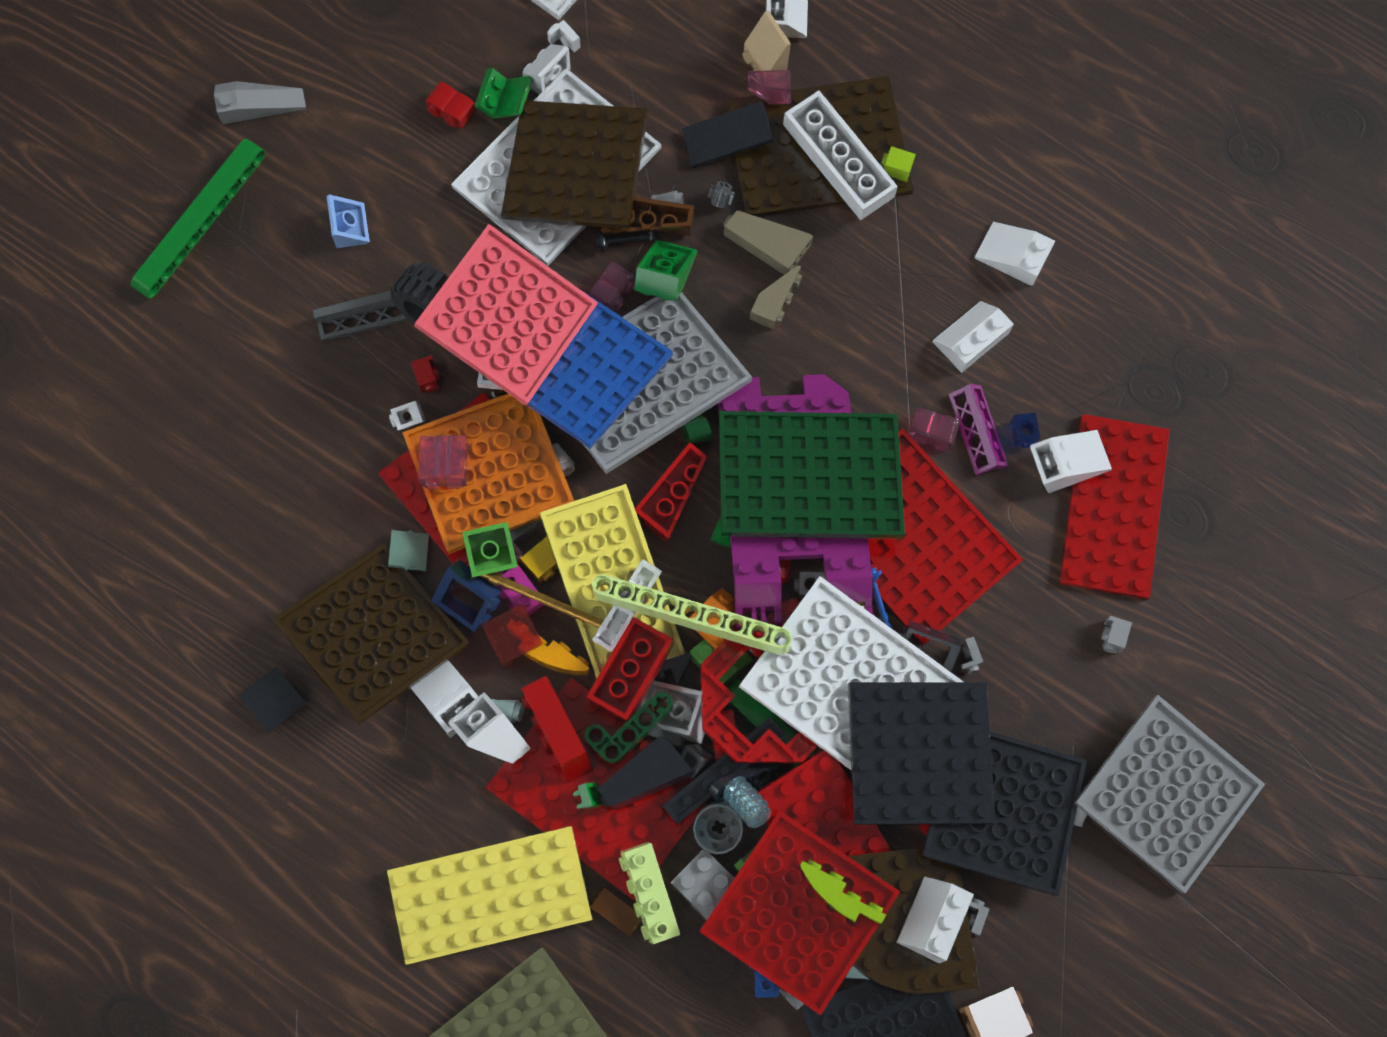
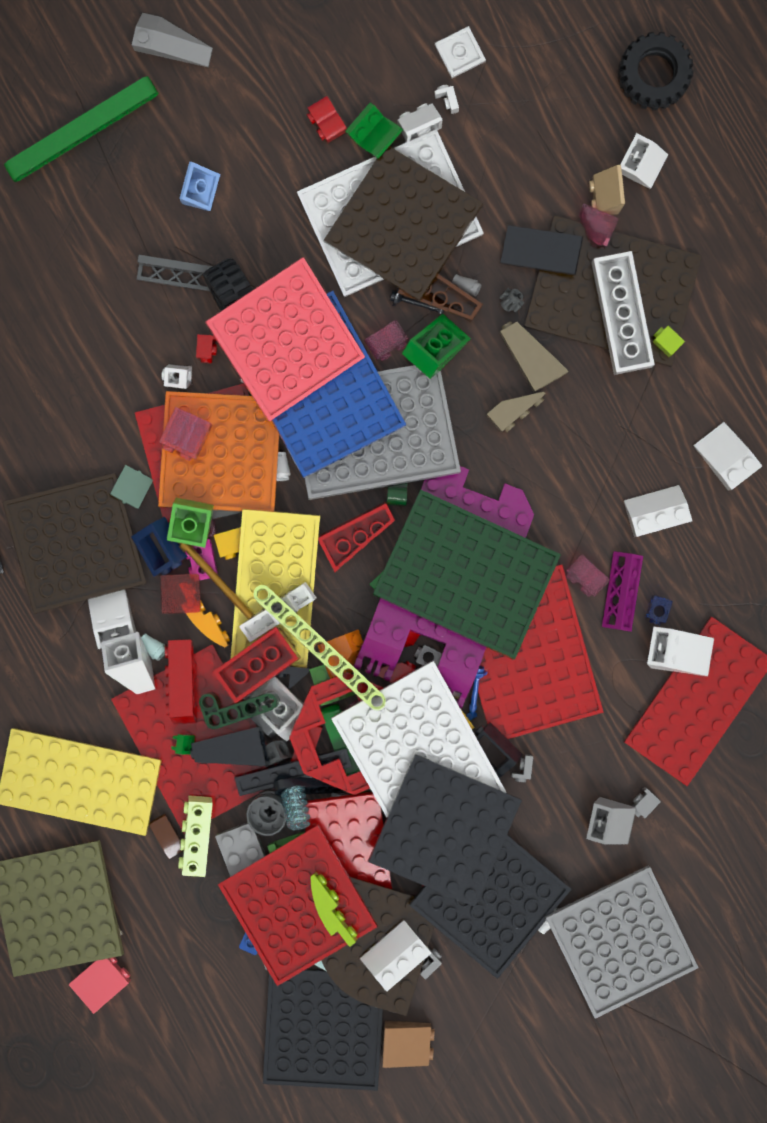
camera: 30 degrees right, 15 degrees up
none -> light grey slope [586,797,637,844]

